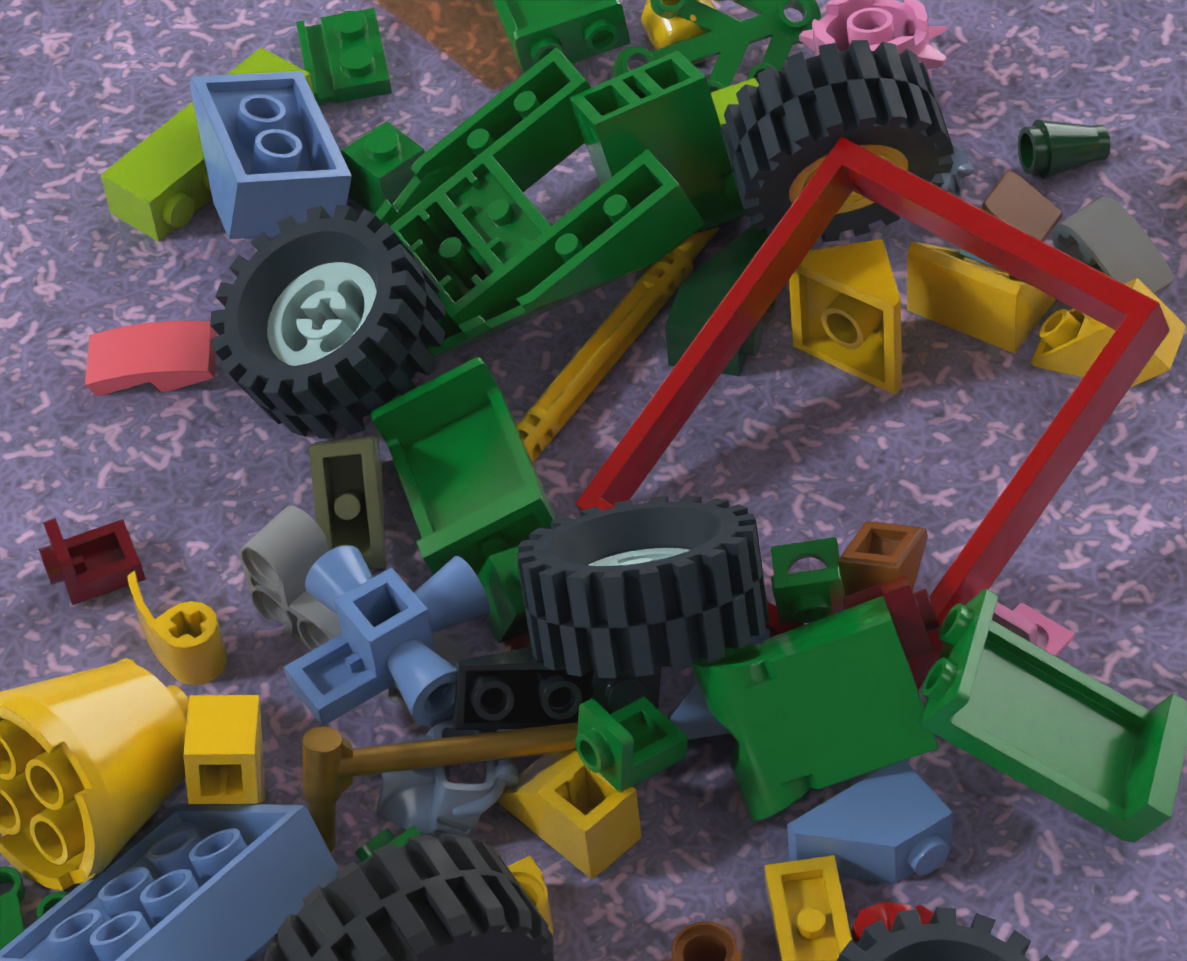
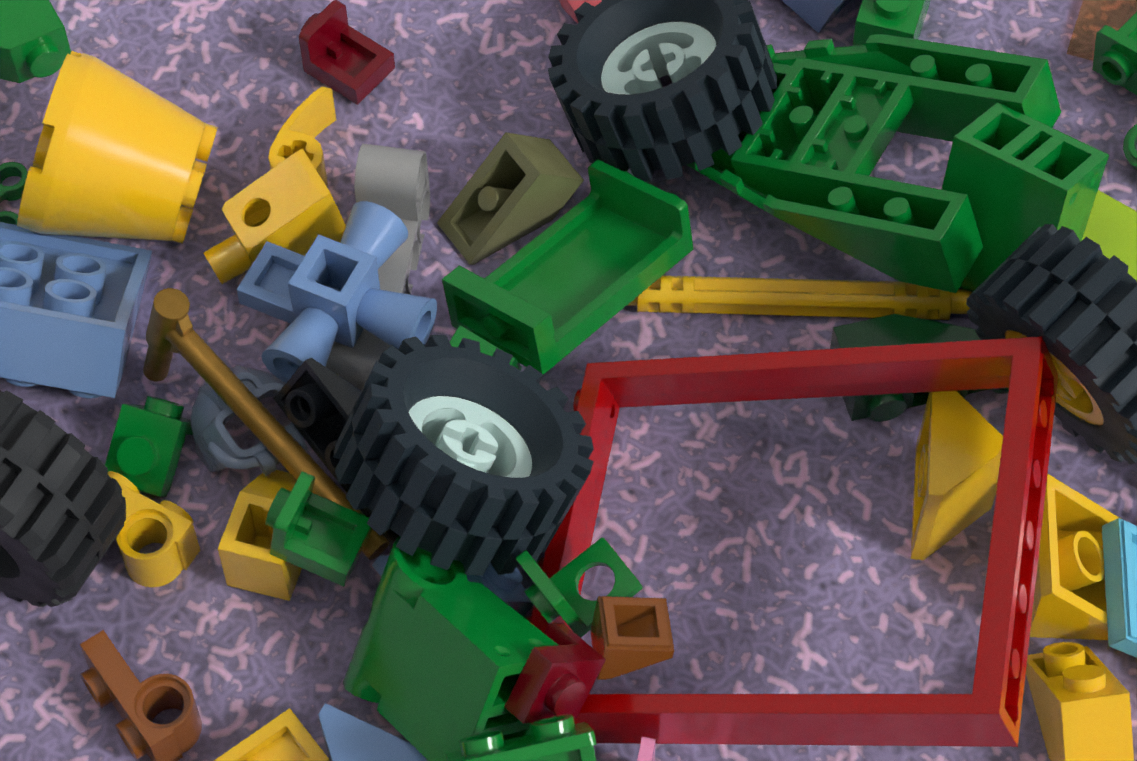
camera: 55 degrees right, 10 degrees up
yellow slope [183,695,266,804] -> none
none -> yellow torso [203,148,346,284]

